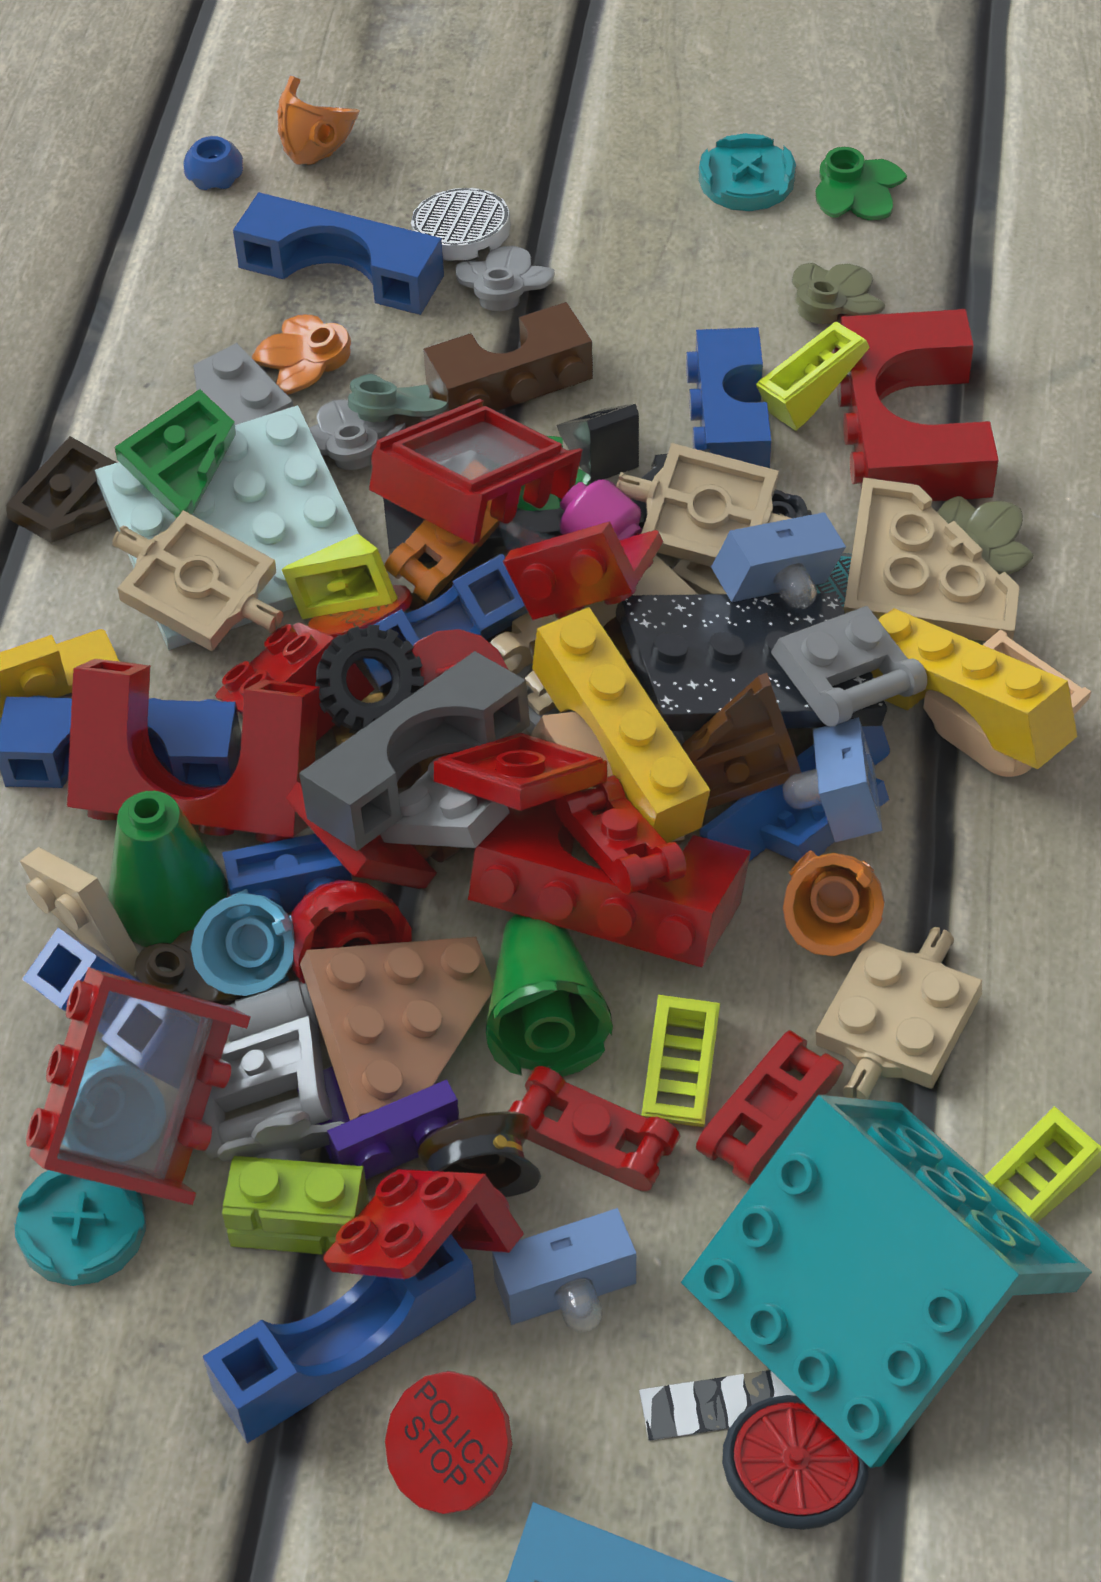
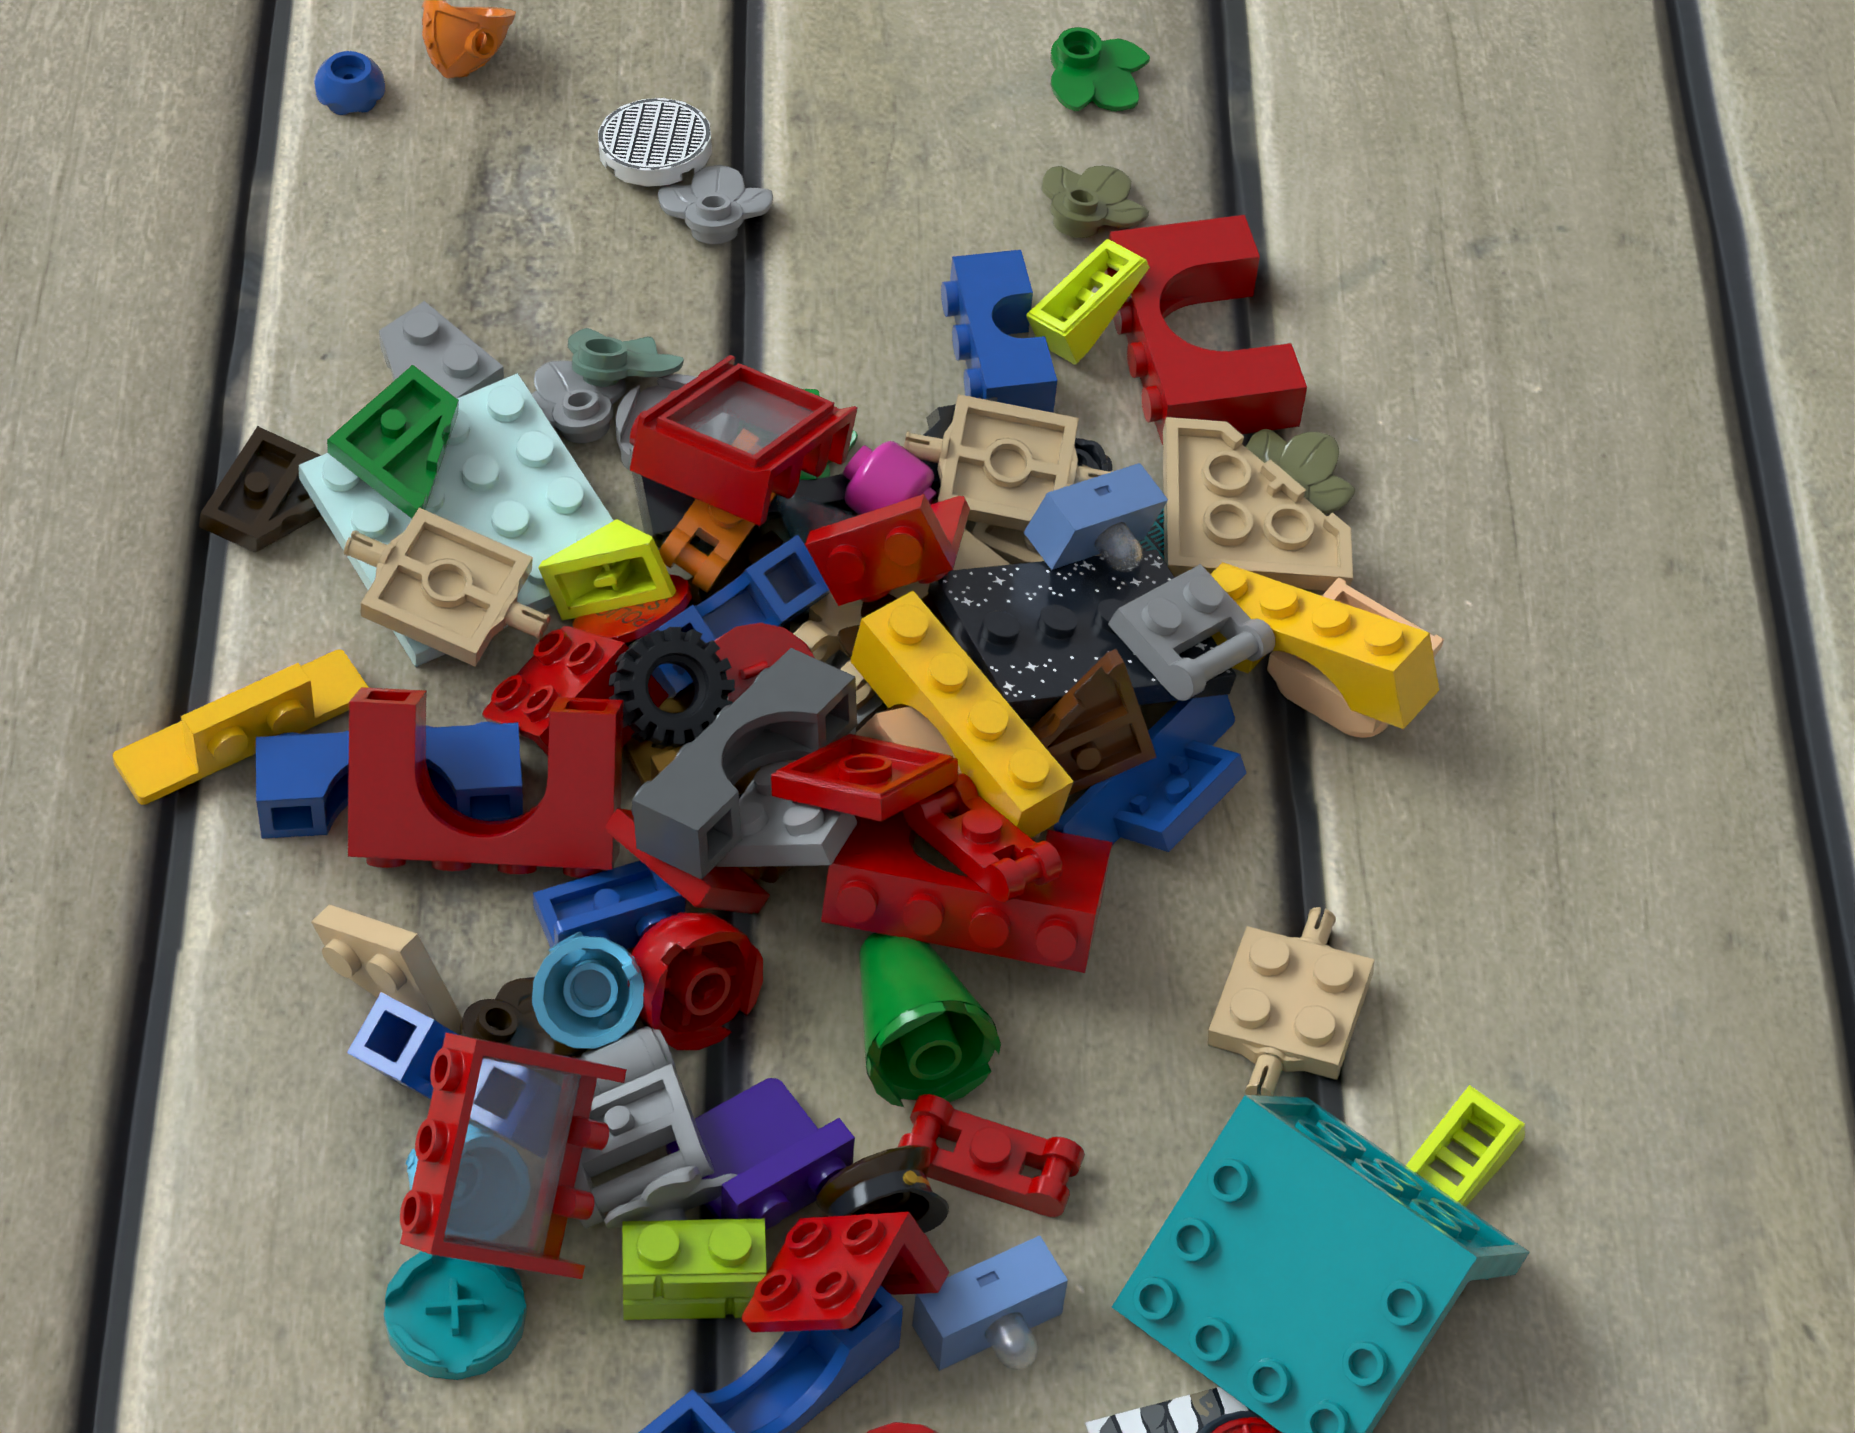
camera: 15 degrees left, 0 degrees up
green cone [108,791,228,947] -> none
blue arch [233,192,444,315] -> none
orange plate [252,314,351,395] -> none
nougat plate [300,936,494,1120] -> none
reddish brown arch [423,302,593,413] -> none
black slope [557,404,639,484] -> none
neon yellow slope [641,995,720,1127] -> none
red plate [696,1030,844,1185] -> none
teal tile [698,133,796,211] -> none
medium blue piece [783,717,883,843] -> none
orange helmet [783,850,885,956] -> none

